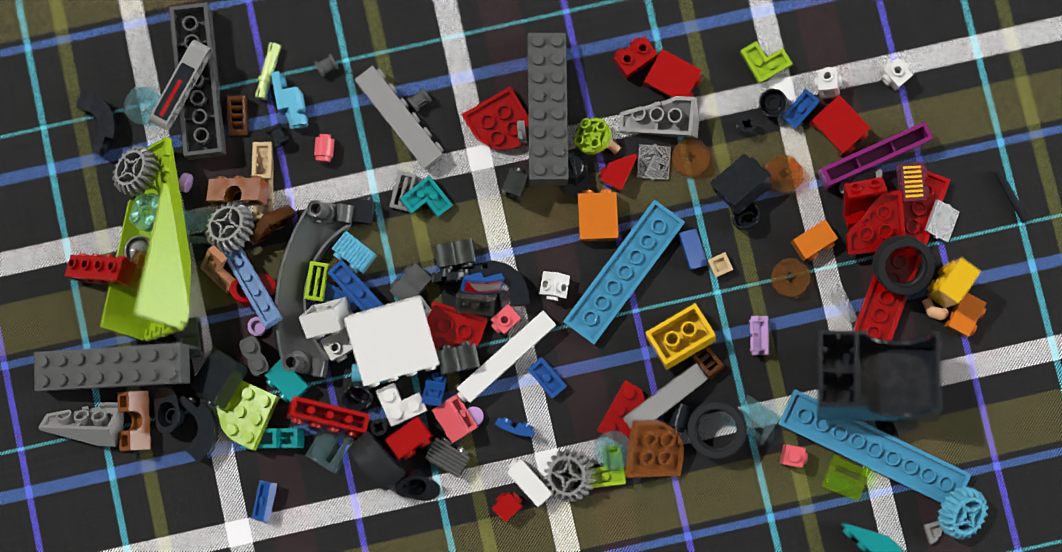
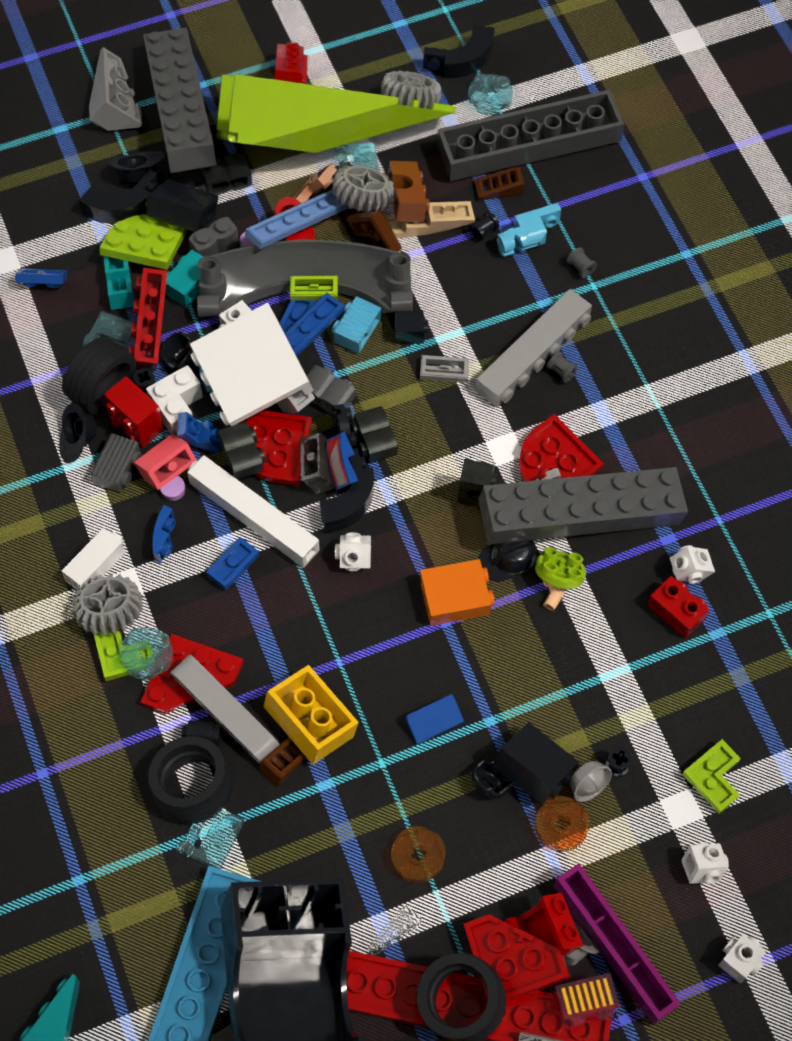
camera: 75 degrees right, 20 degrees down
dark orange arch [117,391,151,451] -> none
beam [149,40,212,131] -> none
lavender tile [178,173,193,193] -> none
yellowish green pin [255,43,281,100] -> none
white brick [299,297,353,339] -> none
coral brick [314,134,334,162] -> none
teal plate [399,175,453,217] -> none
coral brick [491,304,521,335] -> none
red brick [492,492,523,522] -> none
dark azure plate [563,199,685,345] -> none
red slope [599,154,638,192] -> none
light grey wedge [618,96,699,138] -> none
dark orange plate [624,420,684,478] -> none
light grey piece [637,144,671,181] -> none
red panel [643,49,703,98] -> none
clear orange plate [671,139,710,178] -> none
tan plate [707,252,733,278] -> none
lavender hinge [749,316,769,355] -> none
black hair [759,88,788,117] -> none
coral brick [780,445,808,468] -> none
blue plate [781,89,820,130] -> none
orange brick [791,219,838,261] -> none
red panel [809,95,871,156] -> none
clear neon green plate [821,454,870,501] -> none
none -> light grey hat [569,761,612,802]
none -> white brick [670,545,715,584]

